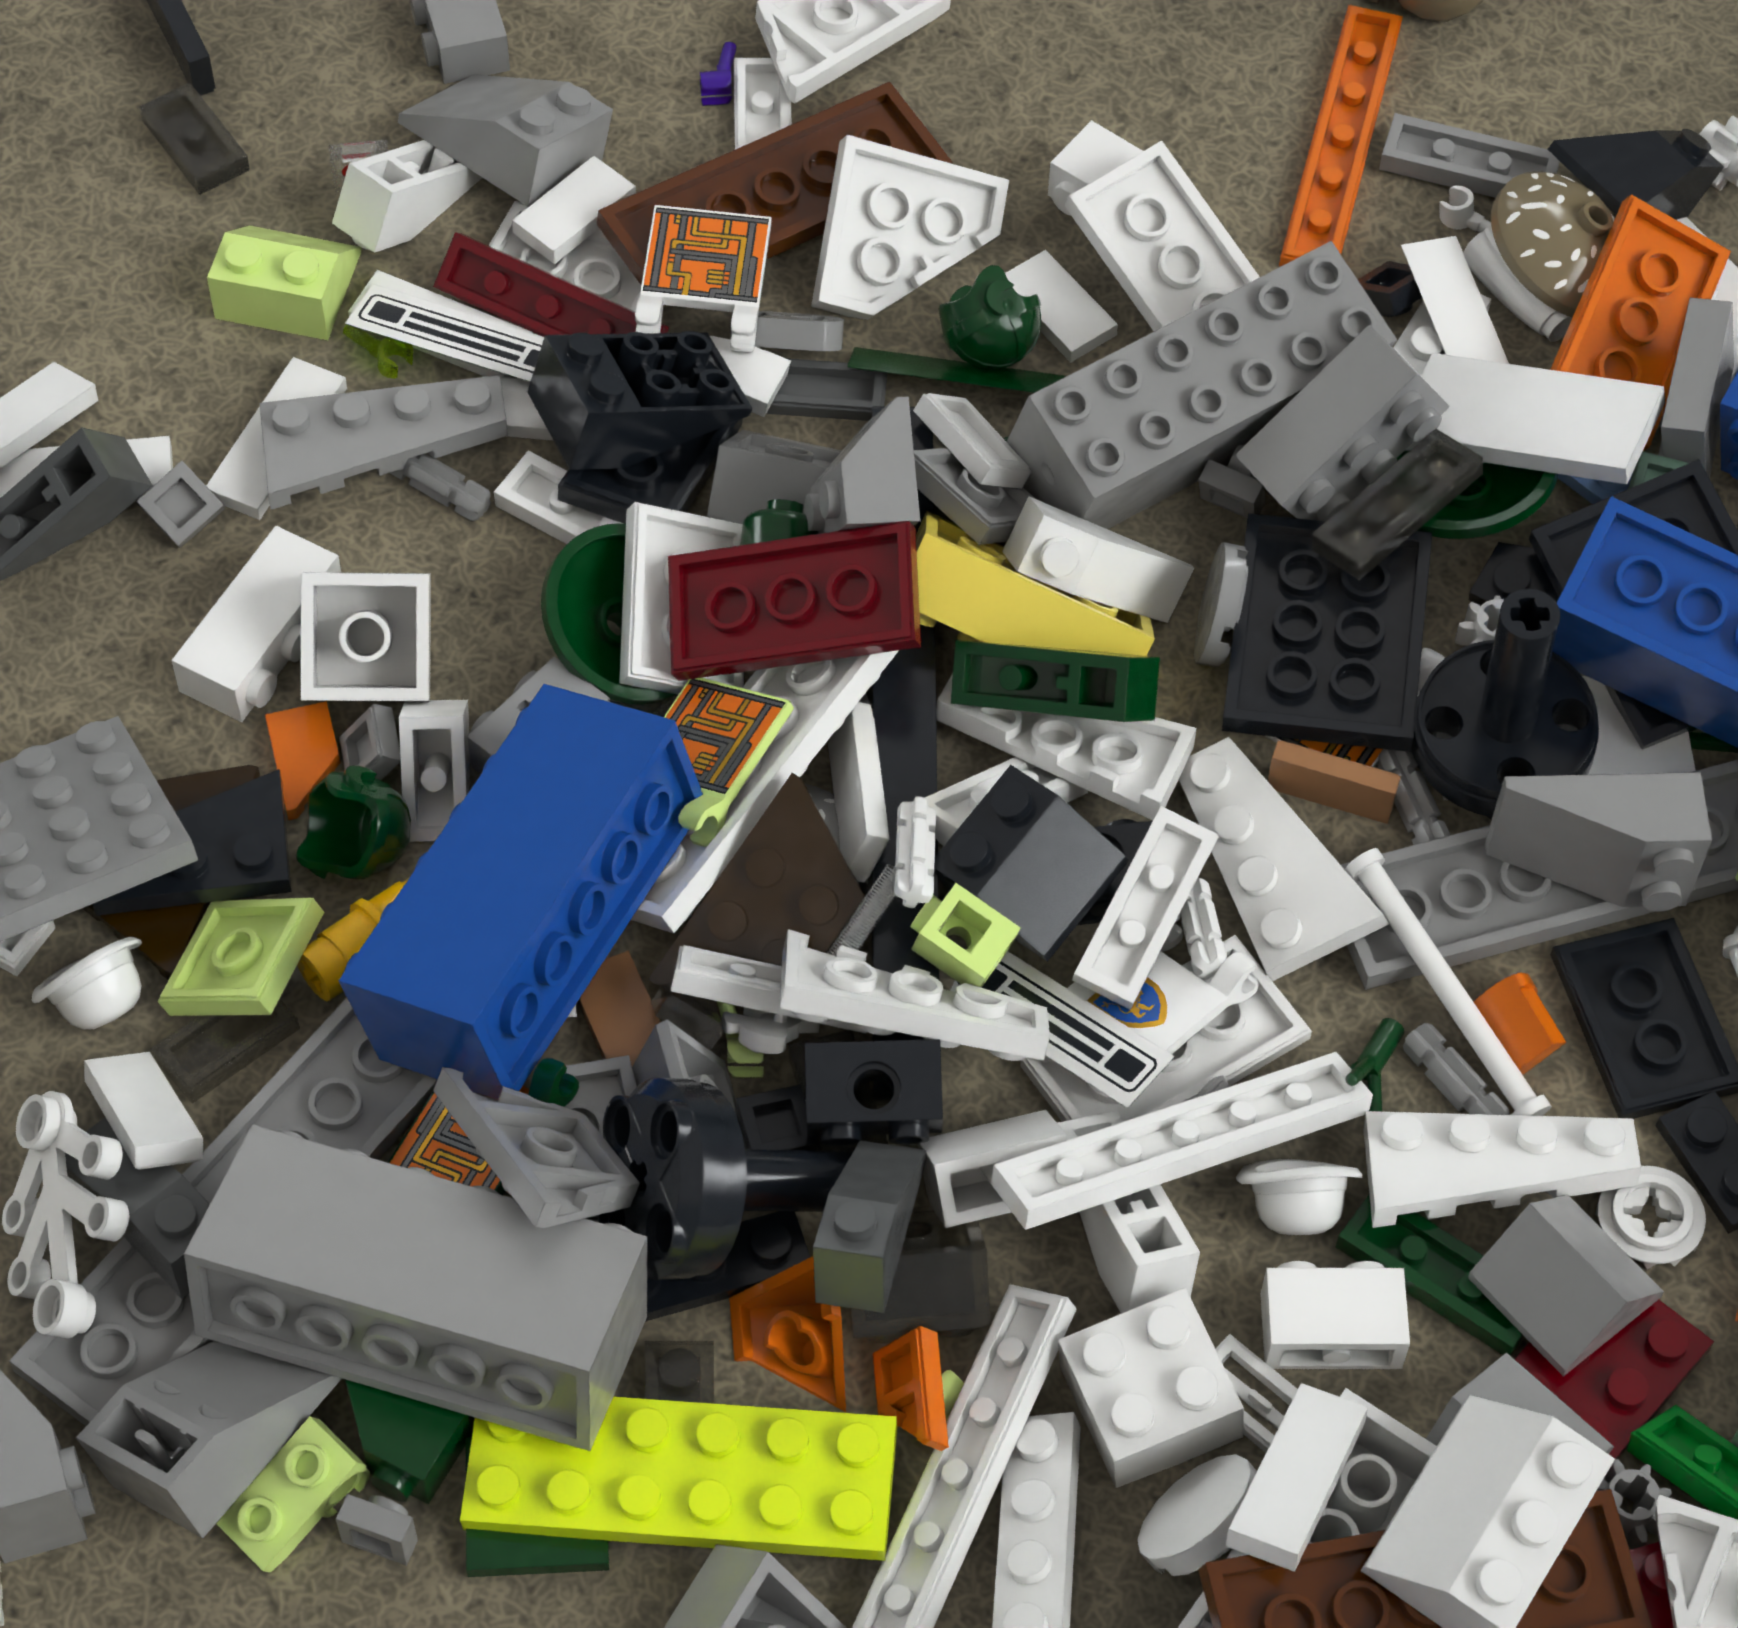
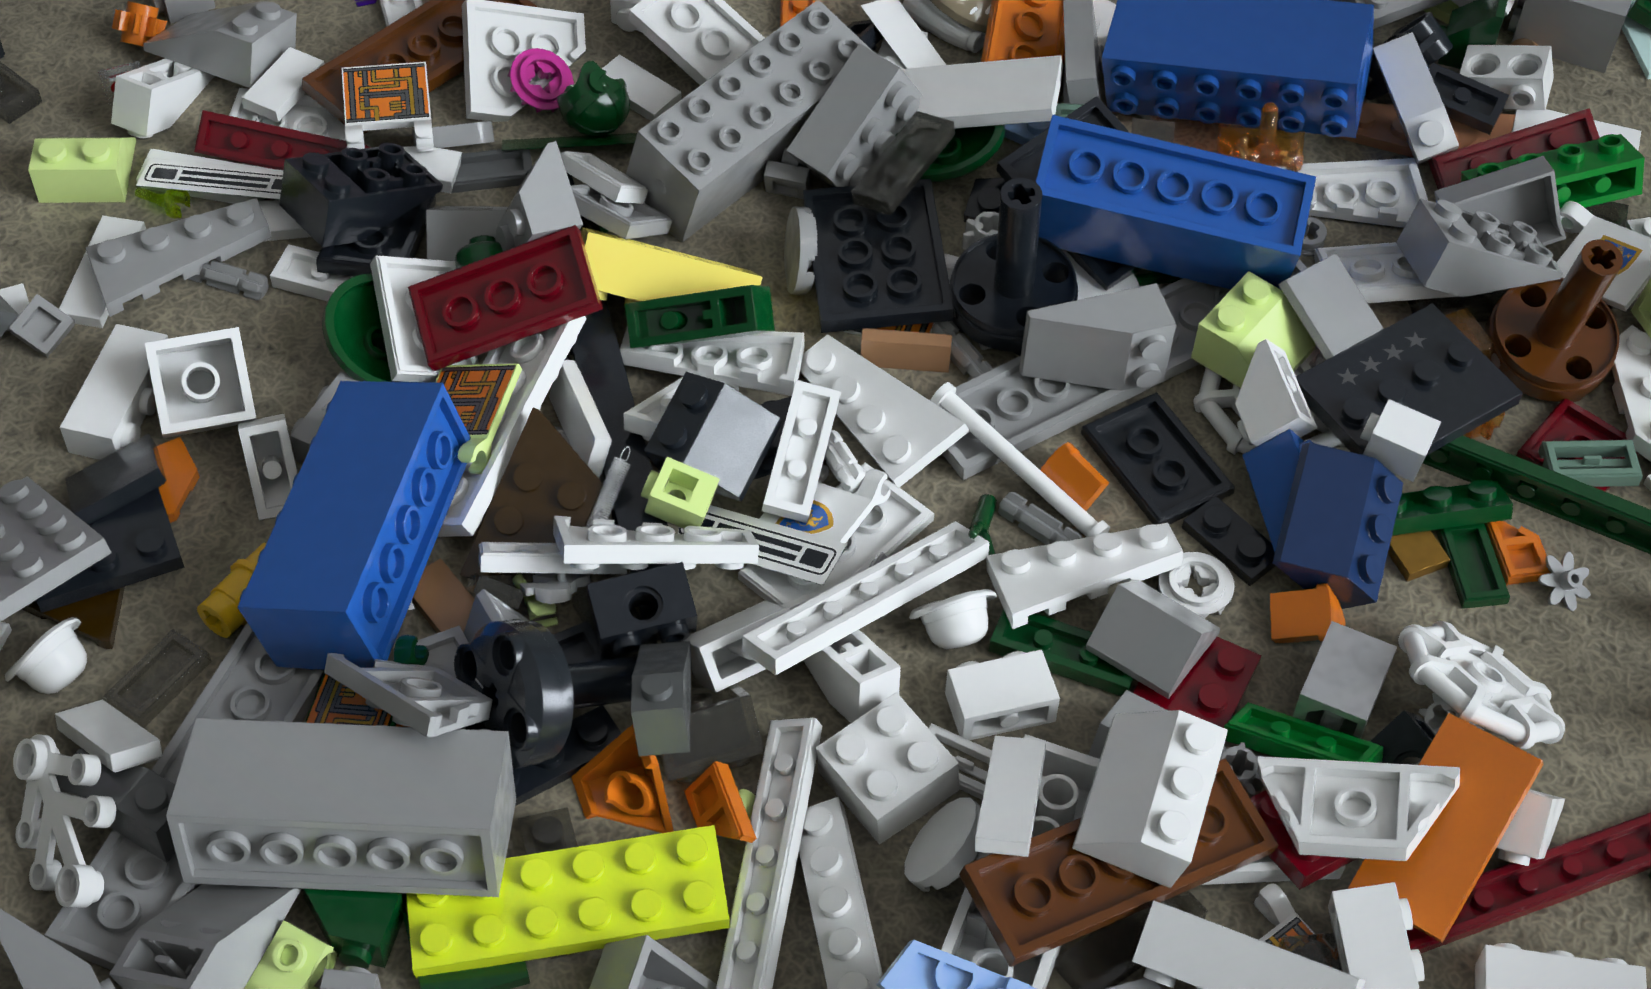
camera: 15 degrees left, 5 degrees down
yellowish green tile [157,898,324,1016] -> none
dark green cap [296,765,411,879] -> none
light grey tile [339,703,401,780] -> none
white axle [894,796,936,908] -> none
white slope [1002,496,1194,623] -> none
none -> black tile [66,433,167,525]
none -> orange gear [112,1,167,47]
none -> dark pink gear [507,48,574,113]

